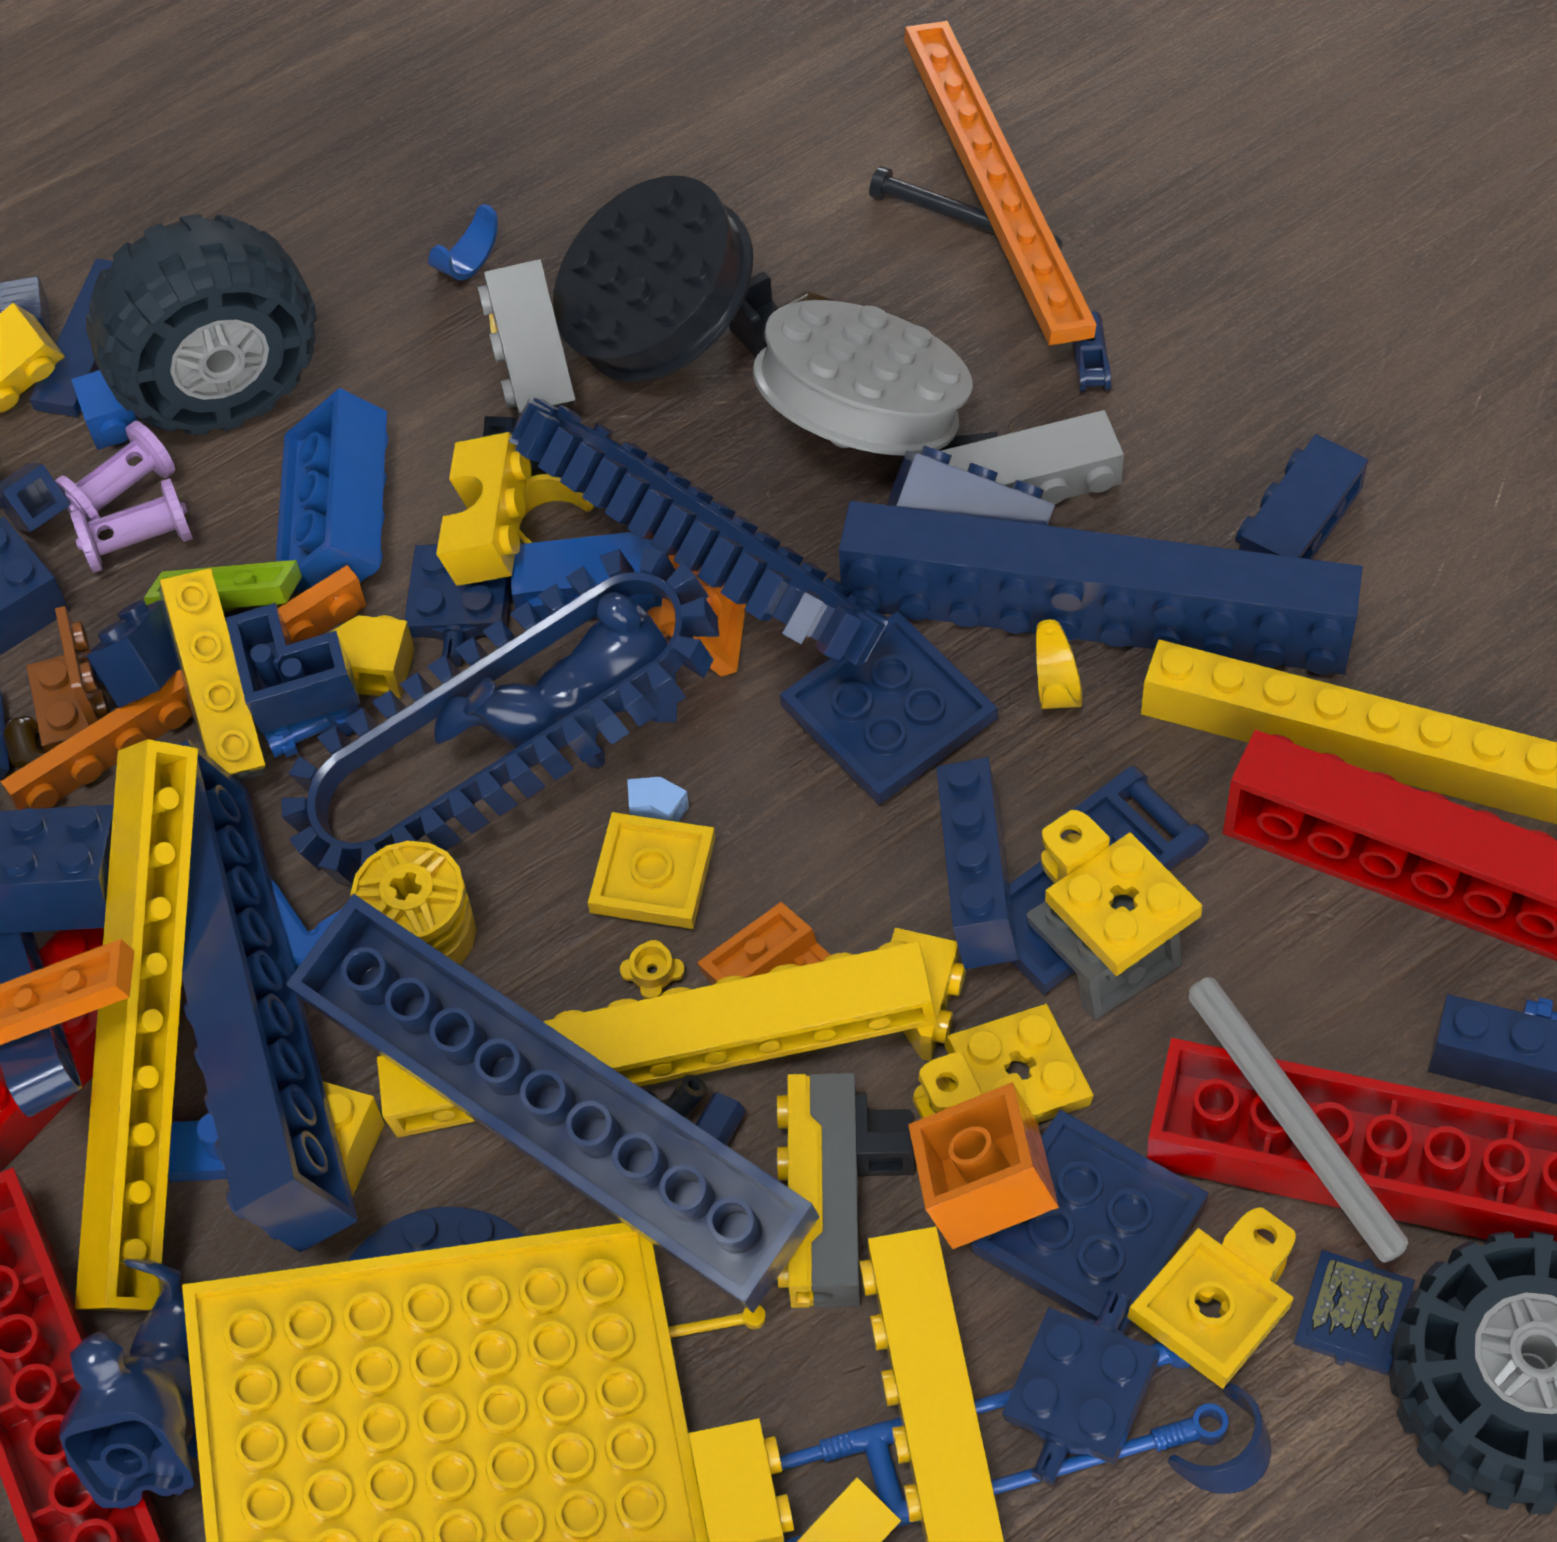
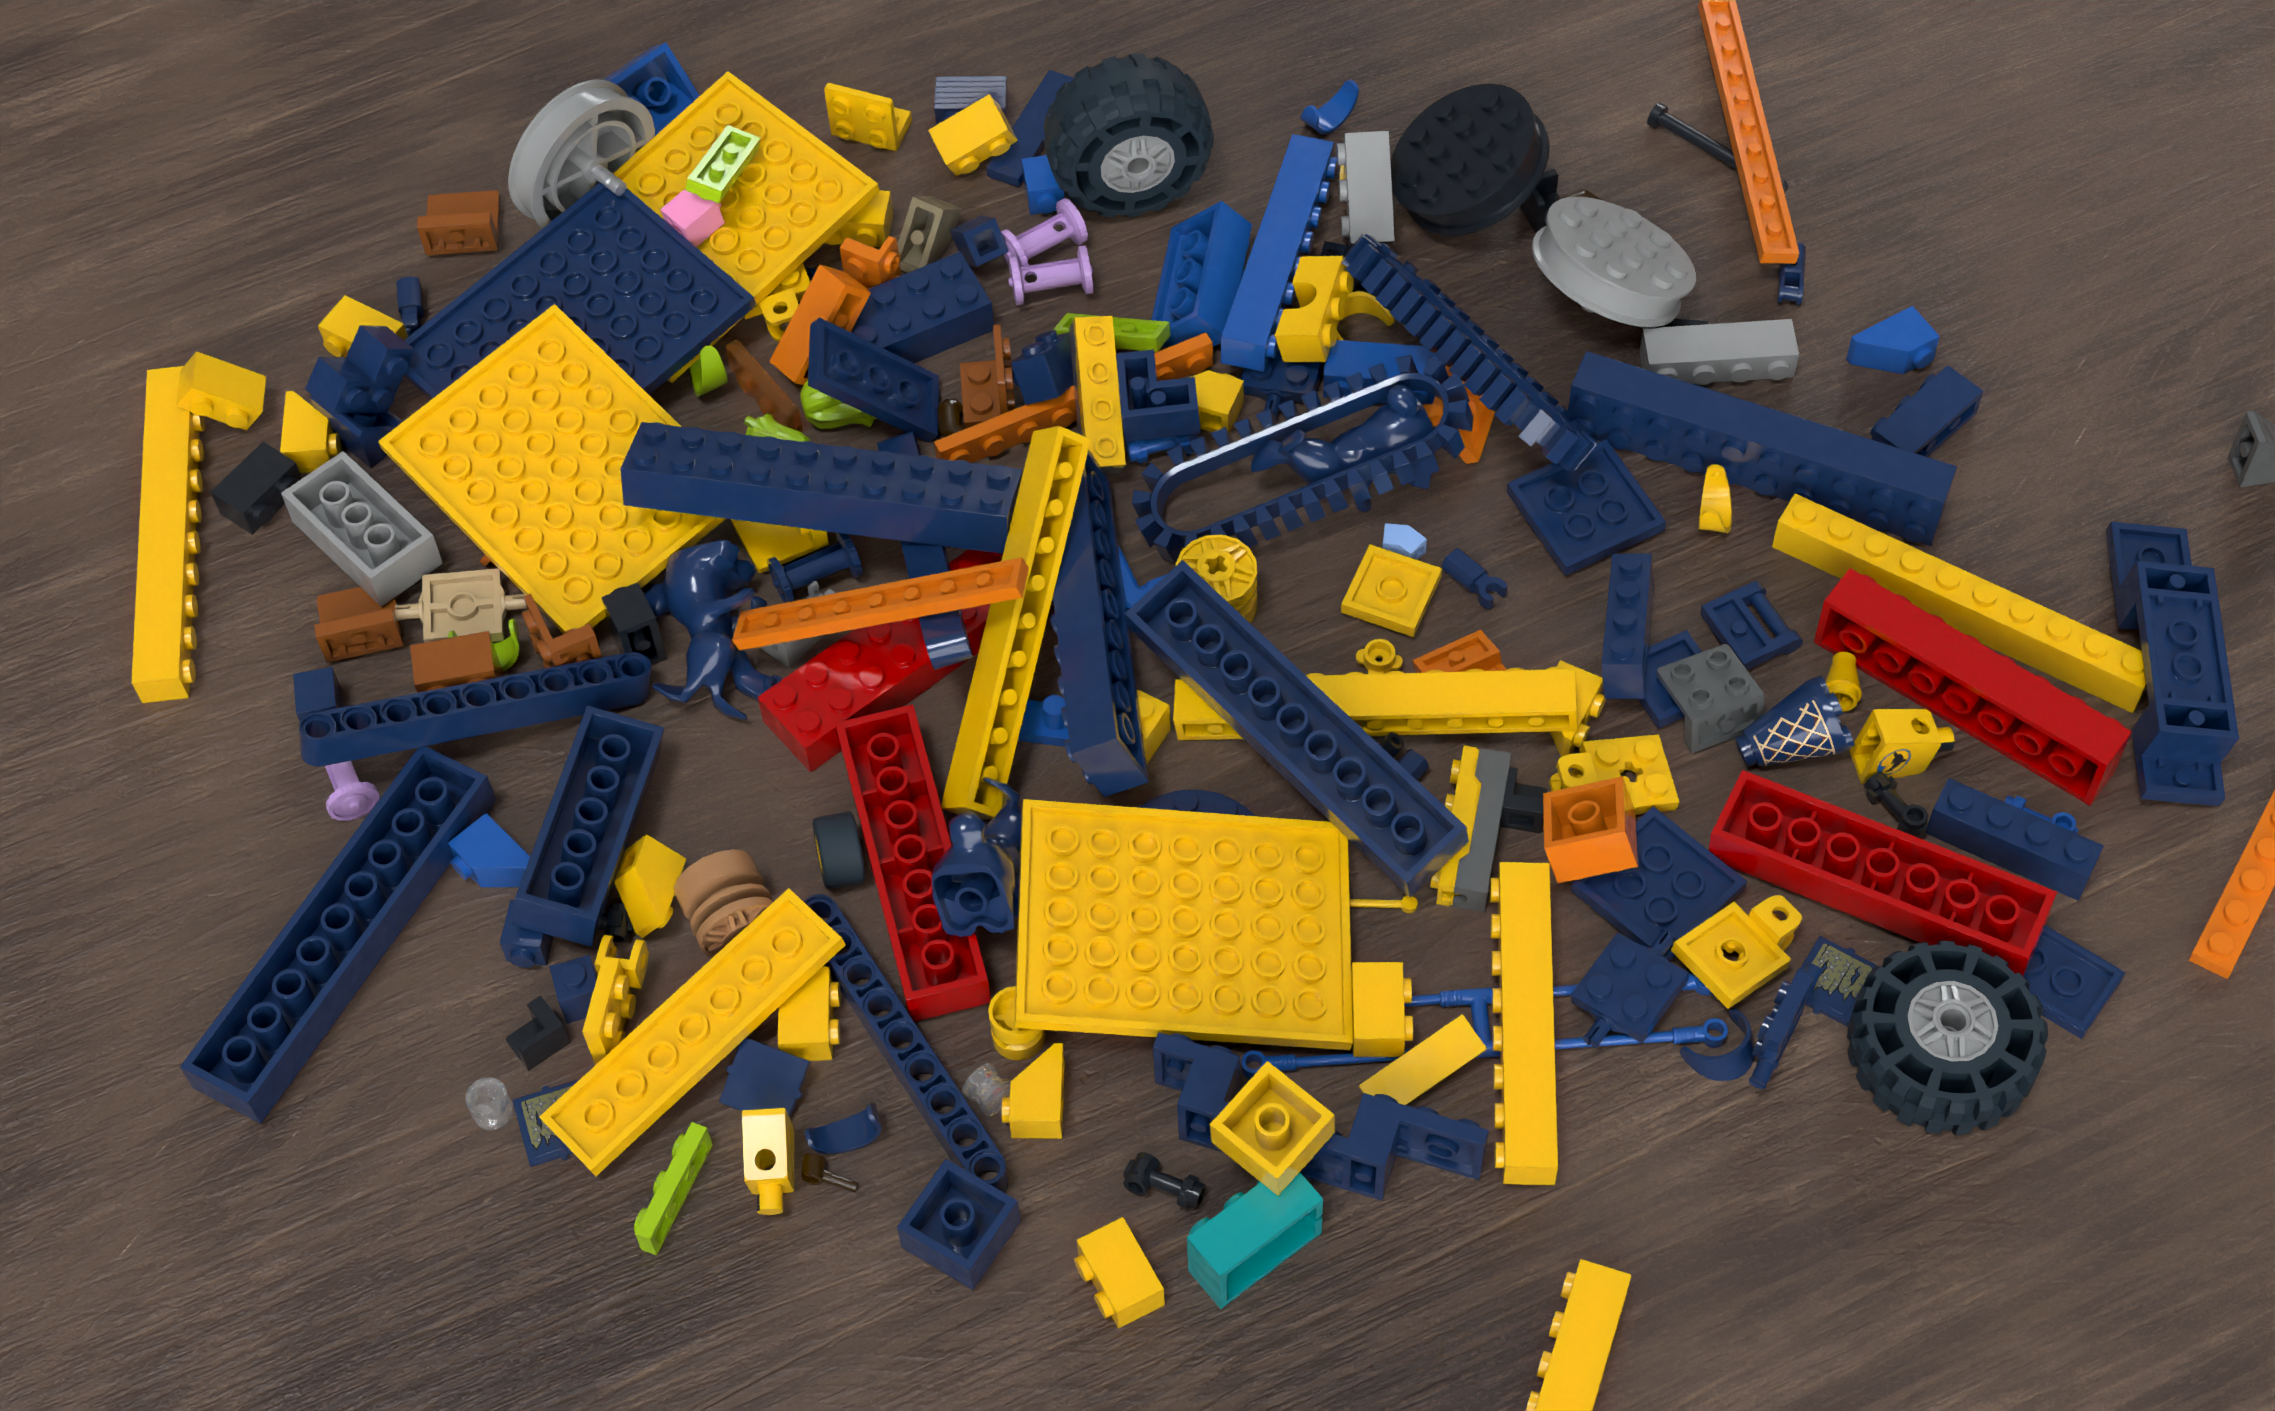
camera: 10 degrees right, 0 degrees up
brick [887,445,1055,526] -> none
yellow plate [1041,810,1203,976] -> none
light grey axle [1189,977,1408,1263] -> none
none -> blue brick [1221,134,1338,372]
none -> dark blue bar [1442,548,1508,609]
none -> dark blue cone [1734,676,1855,768]
none -> dark blue plate [1749,963,1822,1089]
none -> yellow cone [1825,652,1862,712]
none -> blue slope [1846,306,1940,374]
none -> yellow torso [1849,709,1955,785]
none -> black bar [1864,771,1929,839]

